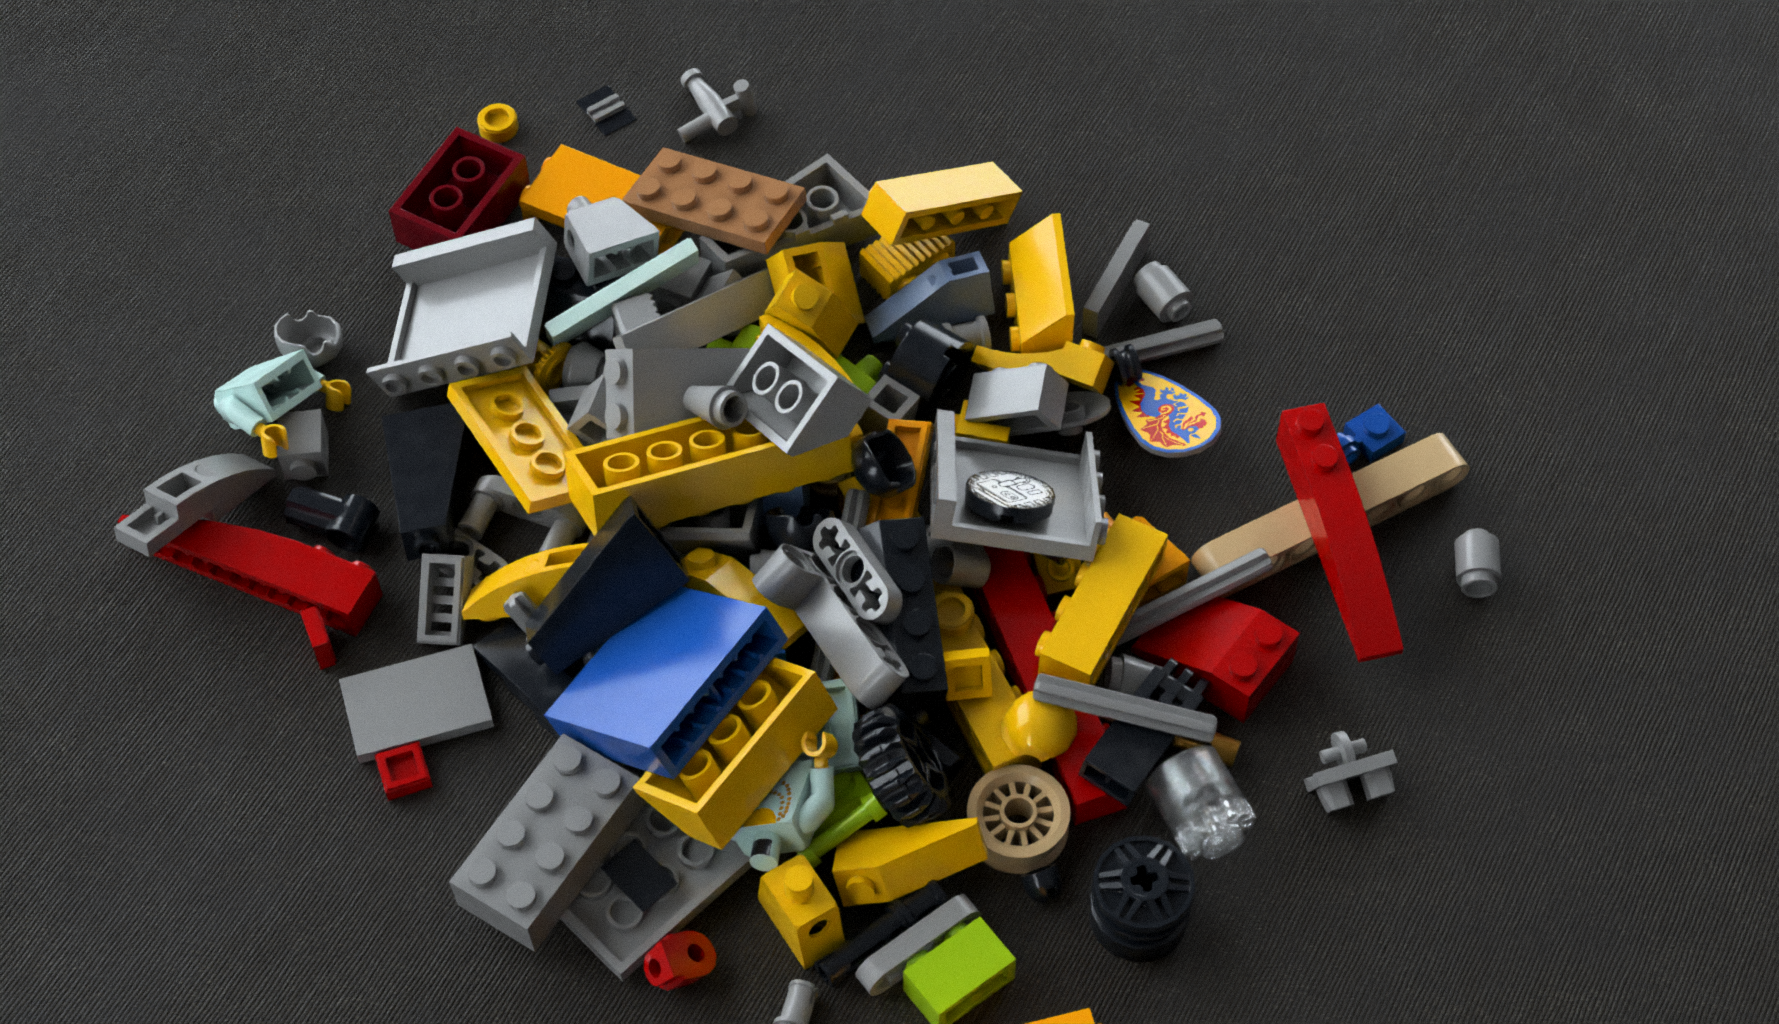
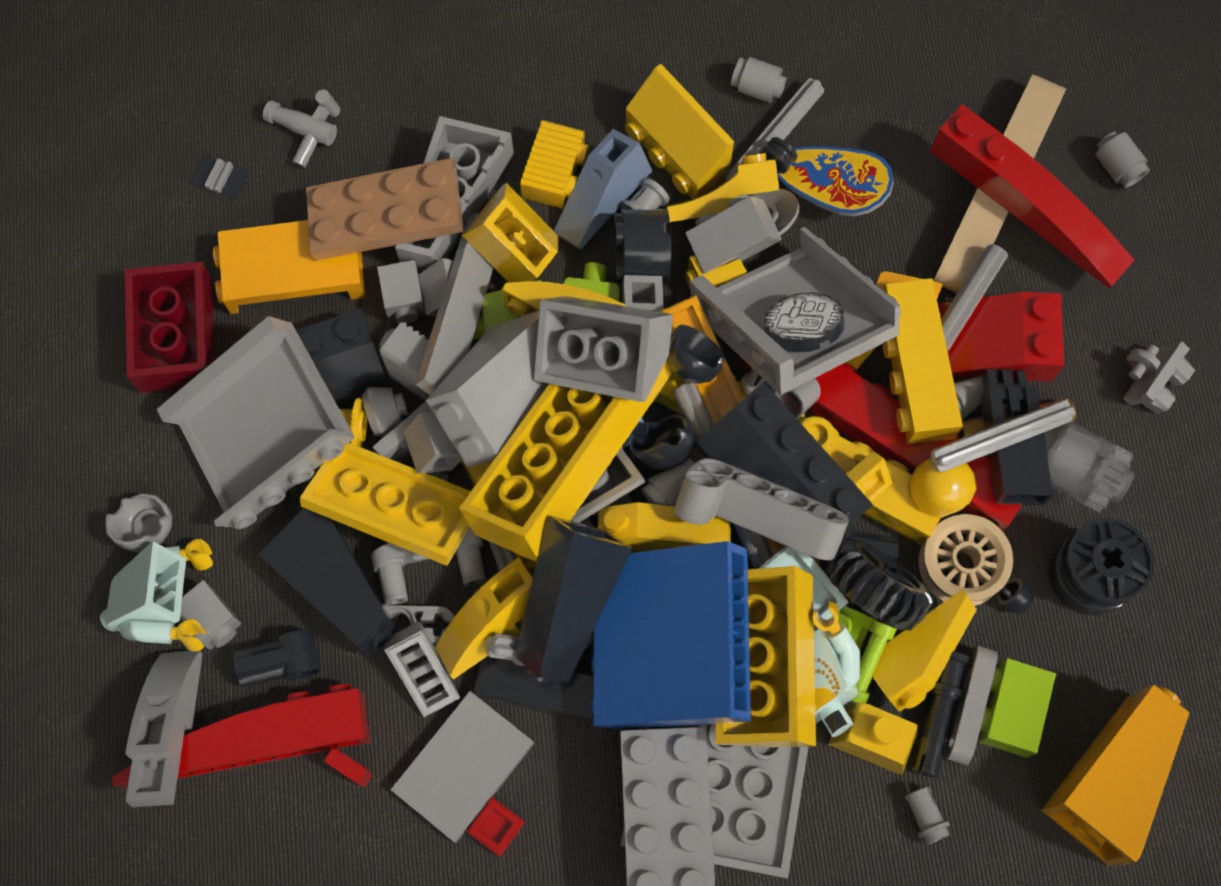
camera: 35 degrees left, 15 degrees up
yellow tile [477,103,519,143] -> none
light aqua tile [544,238,699,346] -> none
light grey torso [564,196,660,286] -> none
black piece [600,839,678,912] -> none
red piece [644,931,717,991] -> none
light grey cone [683,385,748,430] -> none
yellow slope [764,268,859,359] -> none
light grey beam [813,517,903,625] -> none
yellow brick [861,162,1023,246] -> none
light grey tile [1082,219,1150,338] -> none
blue plate [1337,403,1406,466] -> none

